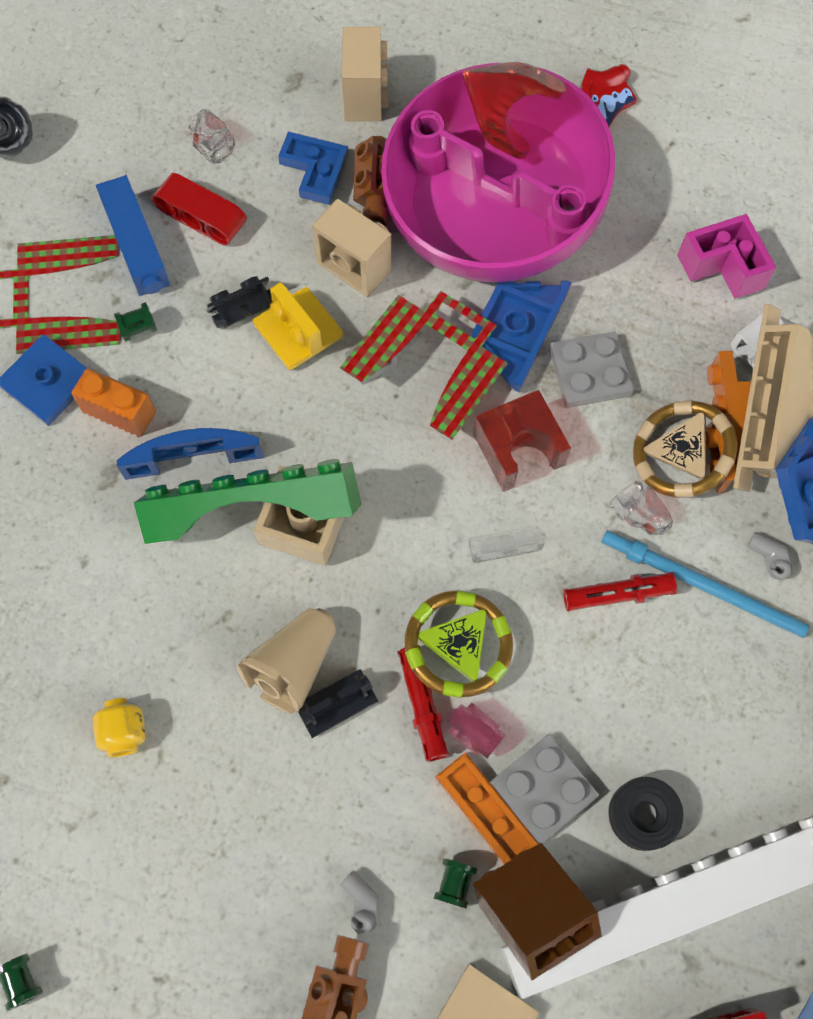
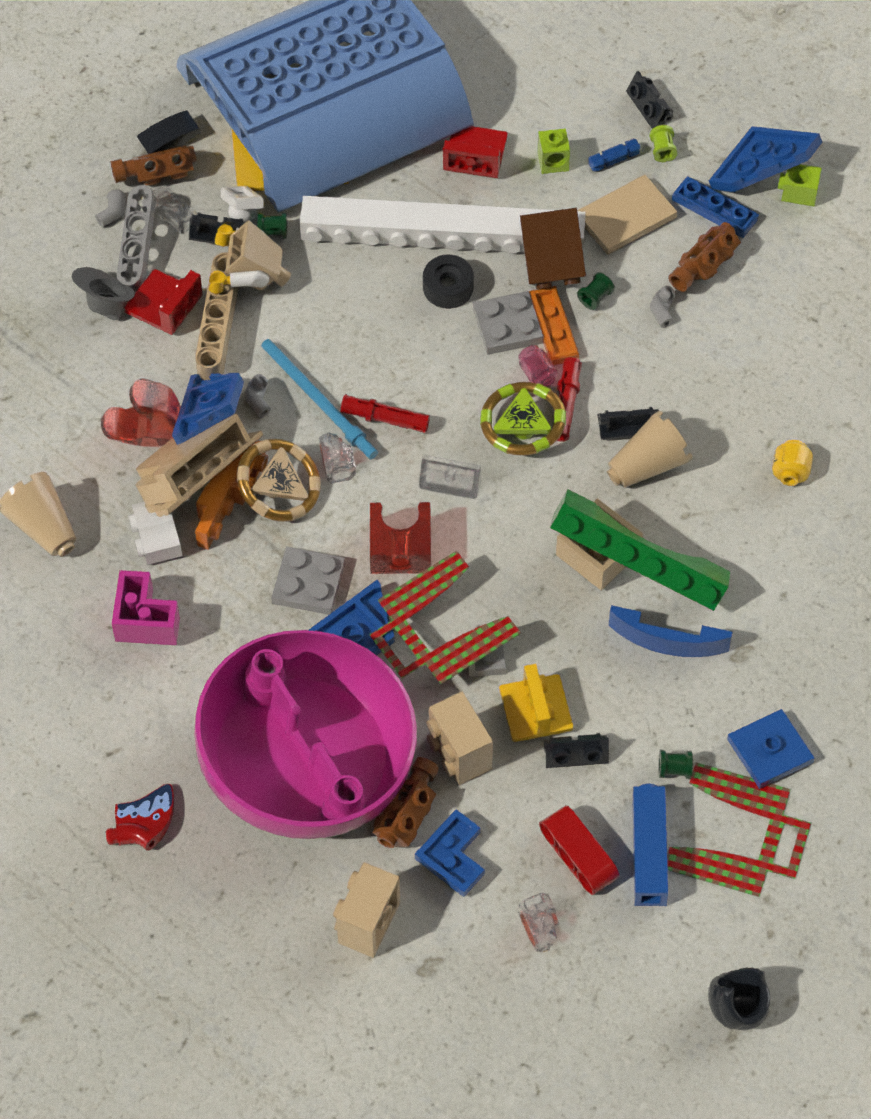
camera: 155 degrees left, 10 degrees down
orange brick [71,368,157,438] -> none
clear red animal [463,62,566,159] -> none

